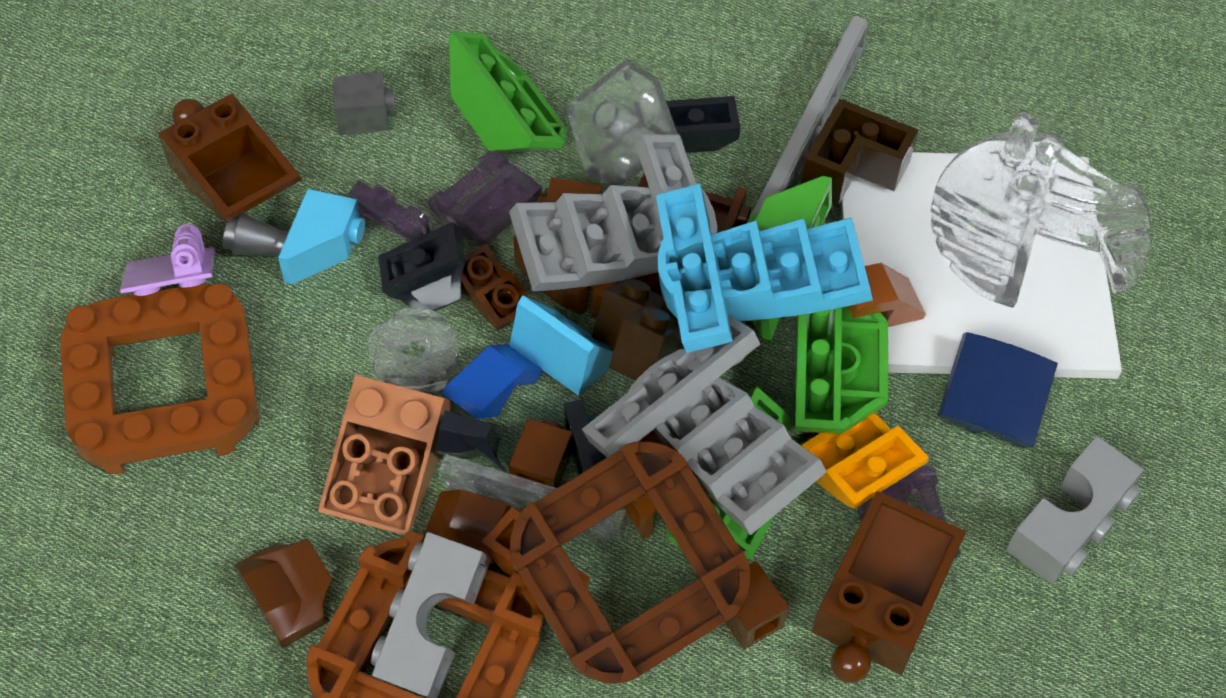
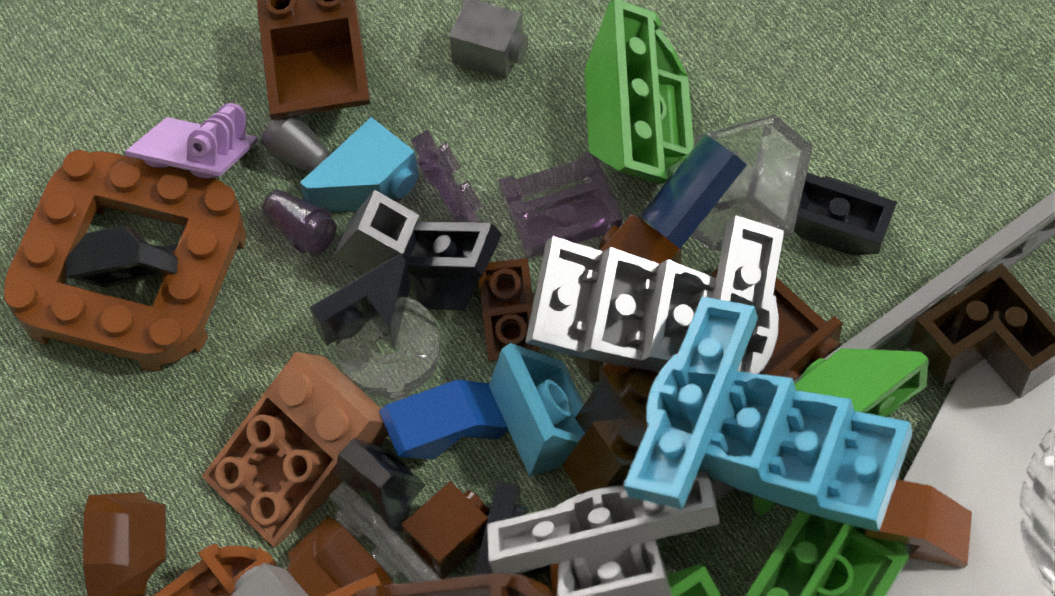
camera: 35 degrees right, 5 degrees up
none -> black slope [66,225,178,288]
none -> cone [262,190,337,255]
none -> black slope [310,254,411,348]
none -> flat silver brick [334,190,419,274]
none -> dark blue slope [640,134,747,248]

